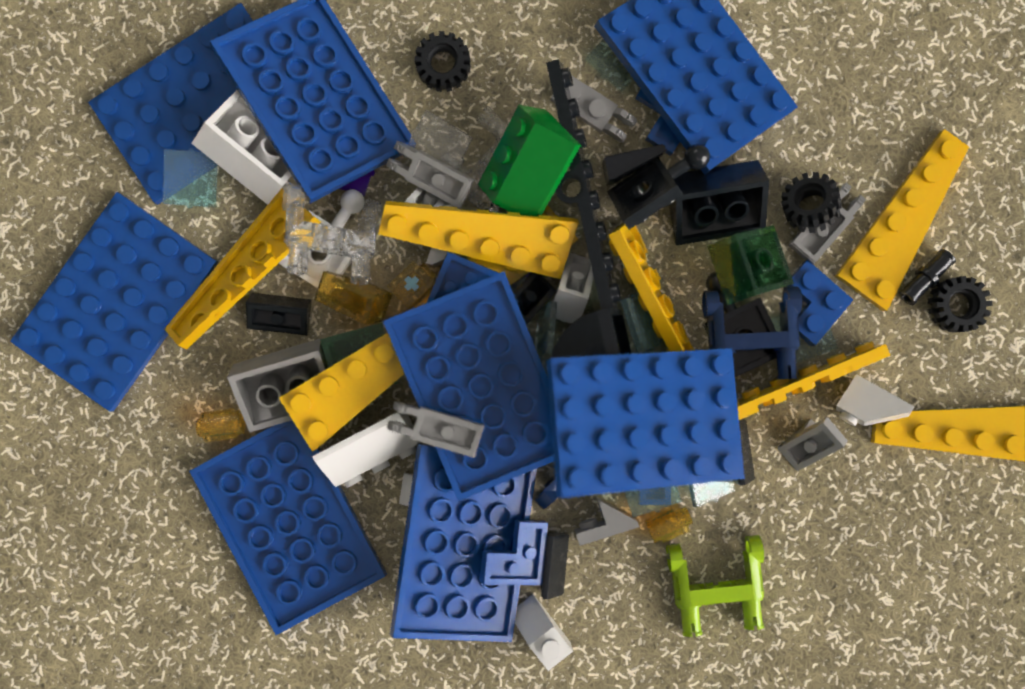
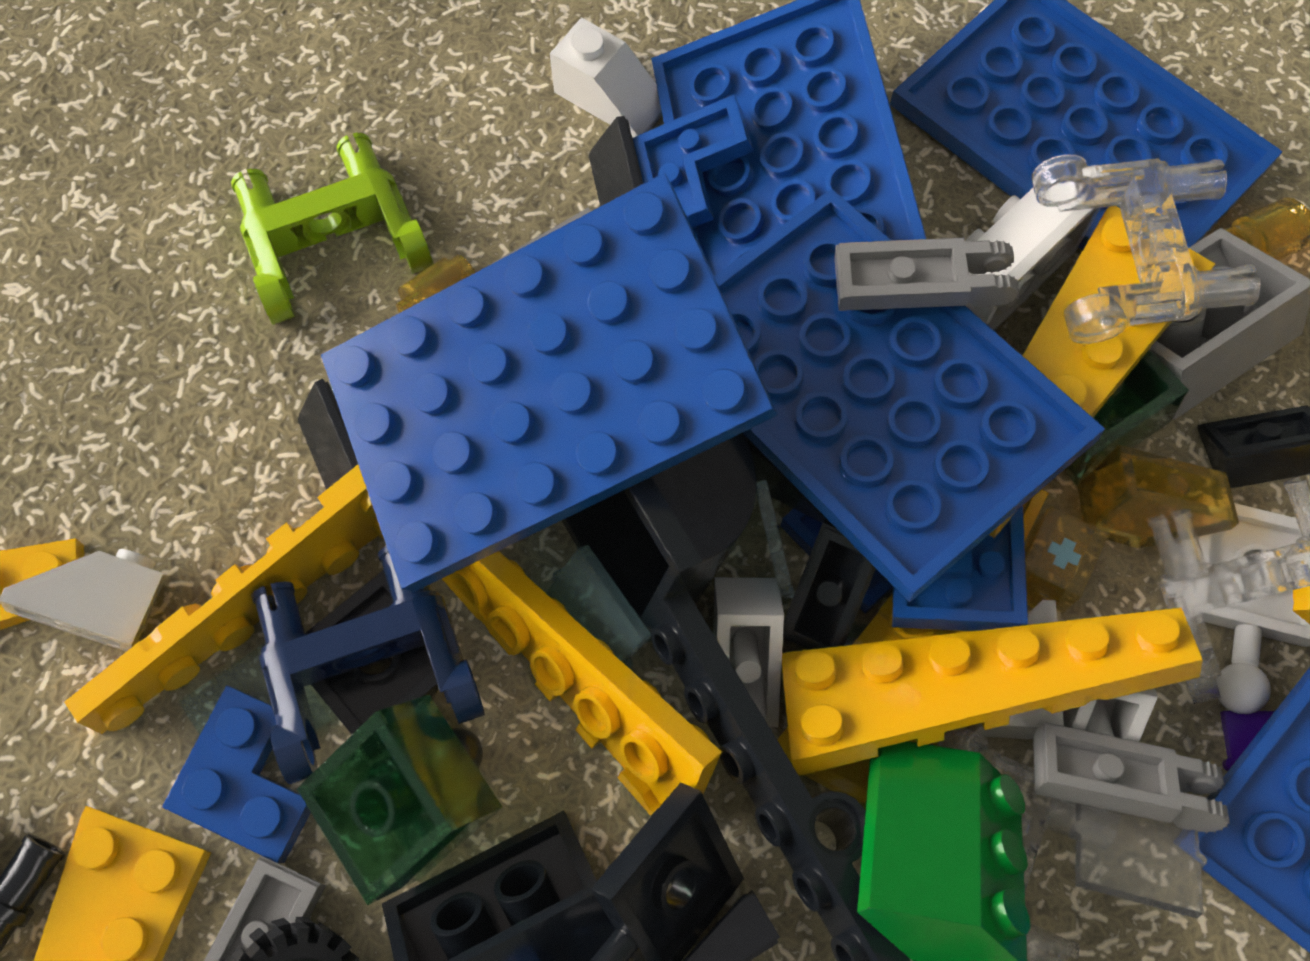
camera: 165 degrees right, 20 degrees down
light grey slope [777,417,848,471] -> none
none -> clear connector [1032,155,1260,344]

